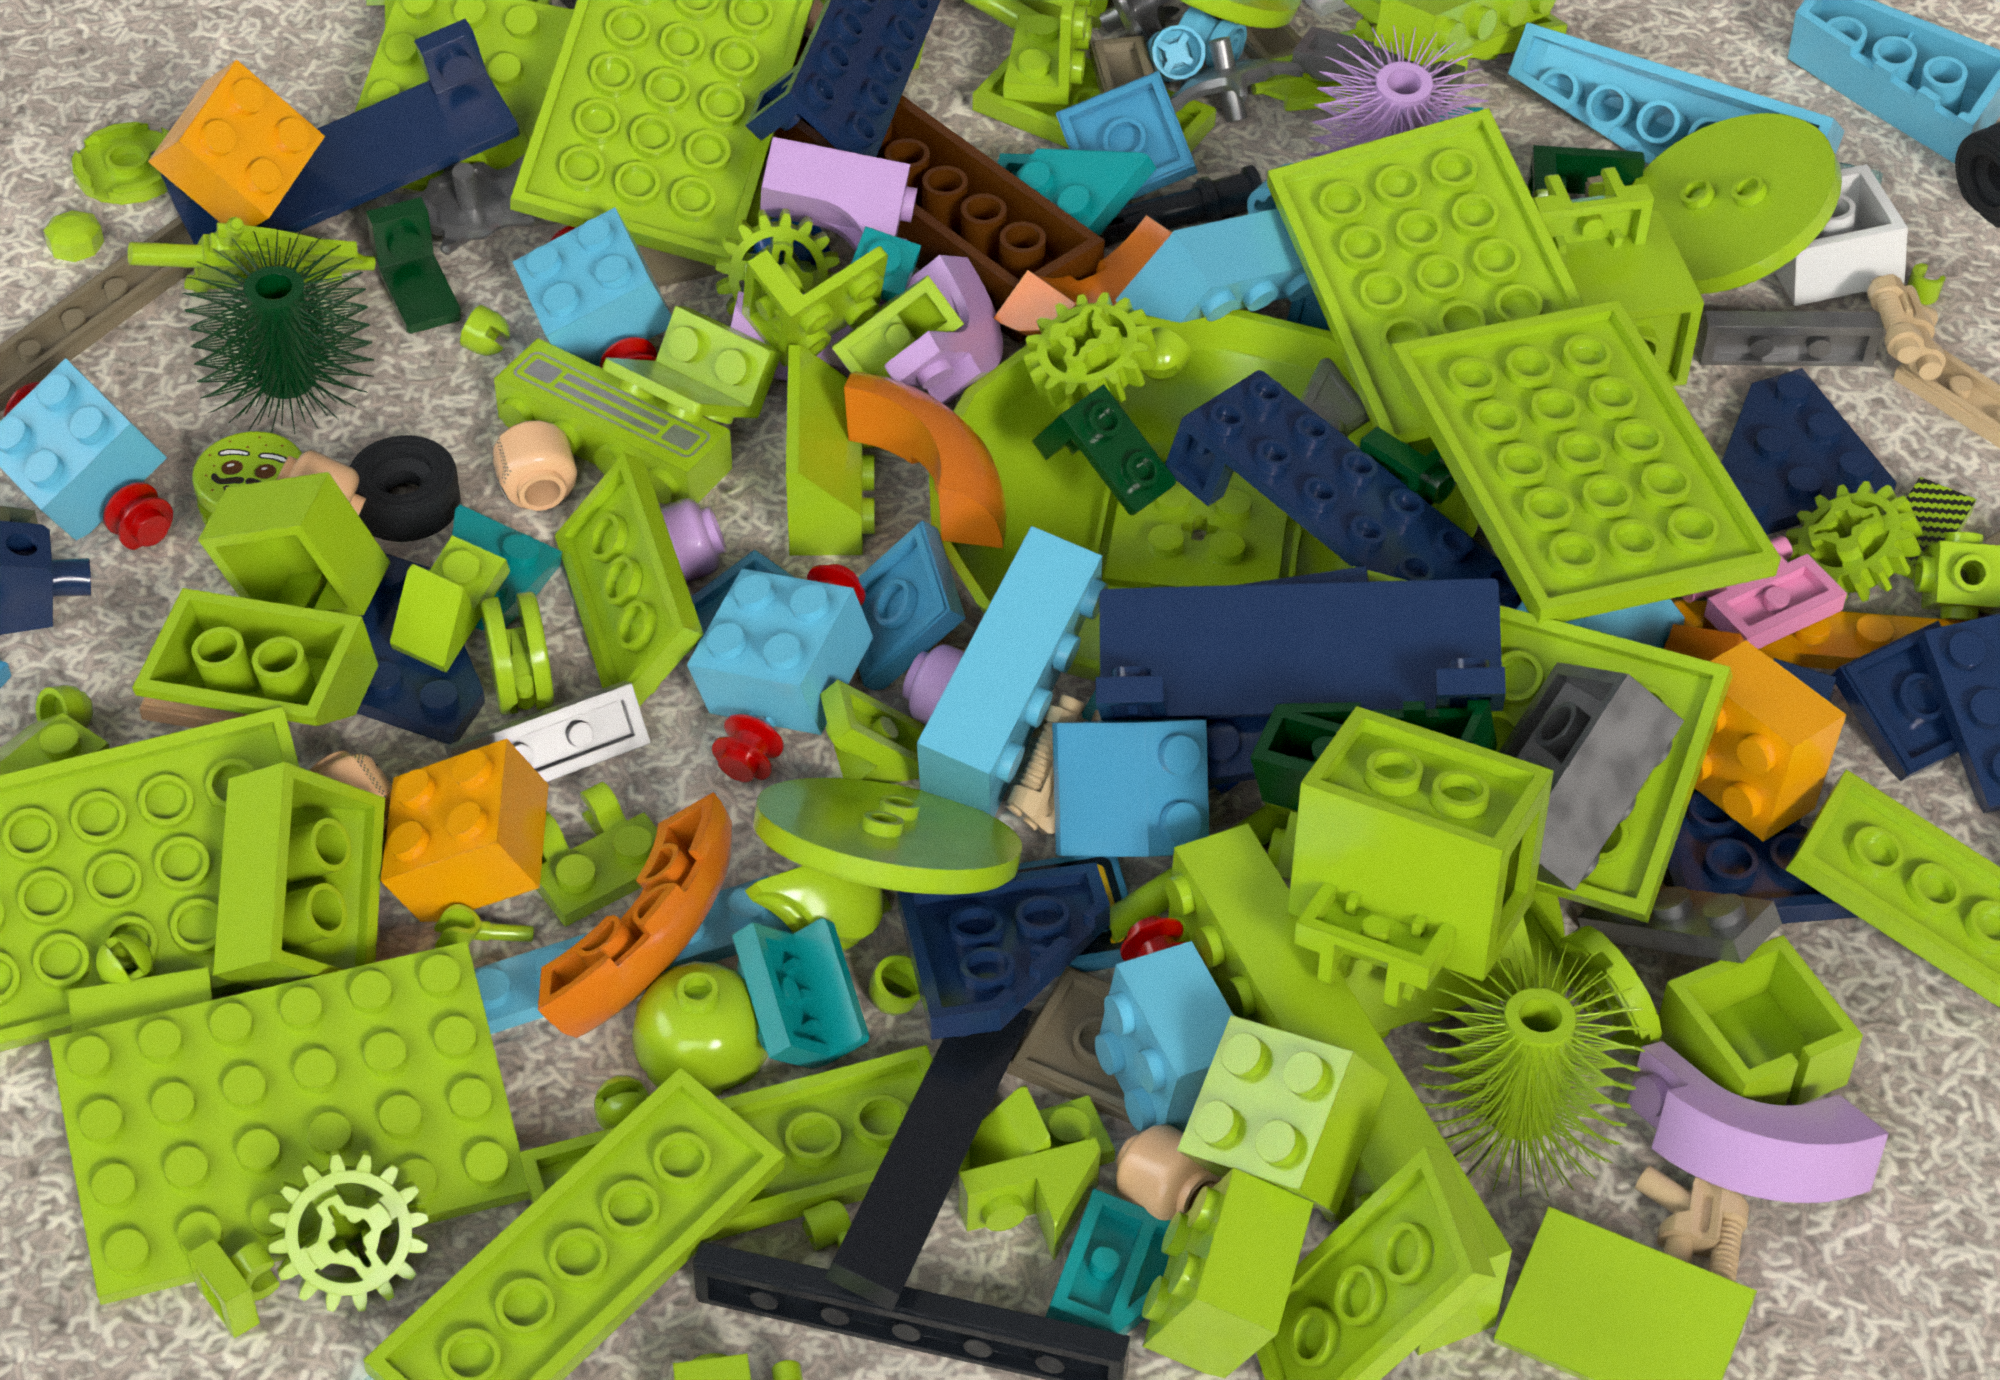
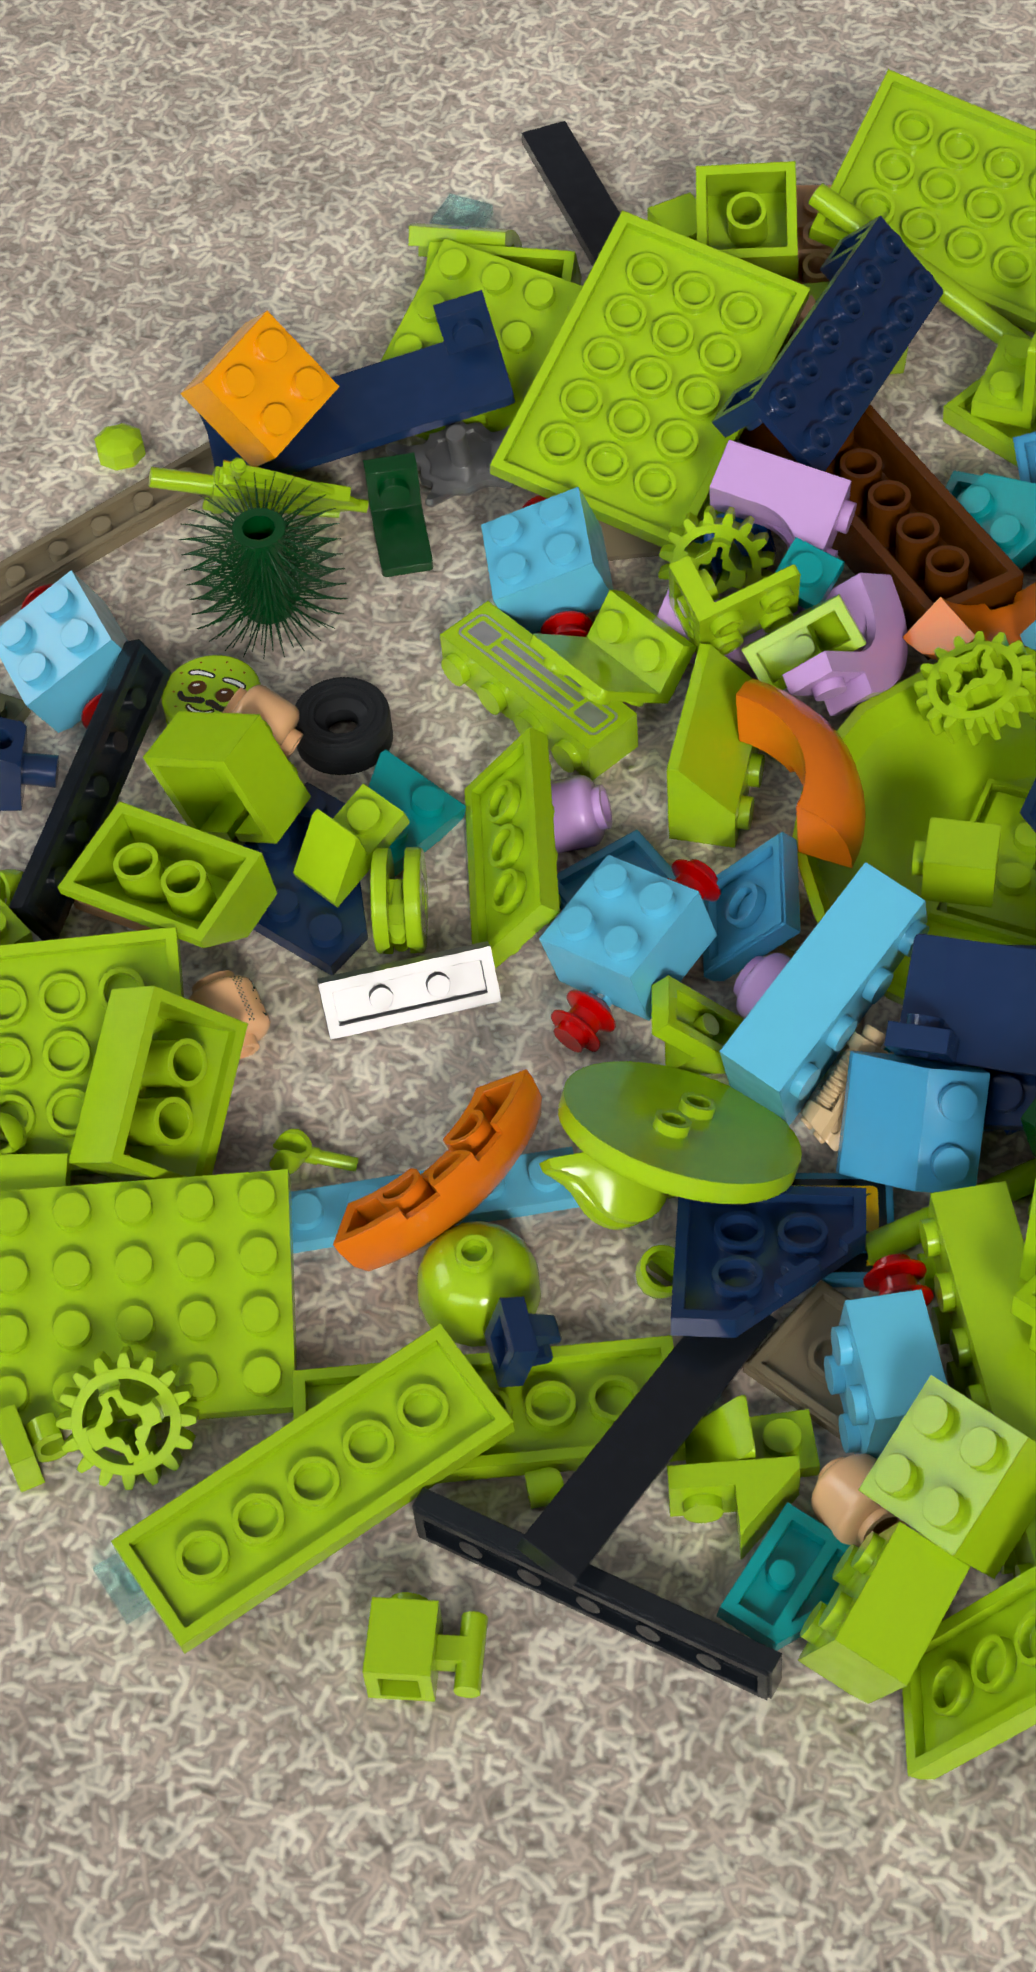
camera: 20 degrees right, 5 degrees up
lime tile [71,121,169,205] -> none
light orange brick [380,738,549,922] -> none
lime hinge [460,305,510,356] -> none
light nougat head [493,420,577,511] -> none
lime plate [536,781,657,927] -> none
lime hinge [594,1075,649,1129] -> none
teal bracket [732,918,870,1069] -> none
dark green bracket [1032,384,1176,515] -> none
none -> black tile [9,639,172,941]
none -> dark blue tile [484,1296,562,1388]
none -> lime brick [912,817,1002,908]

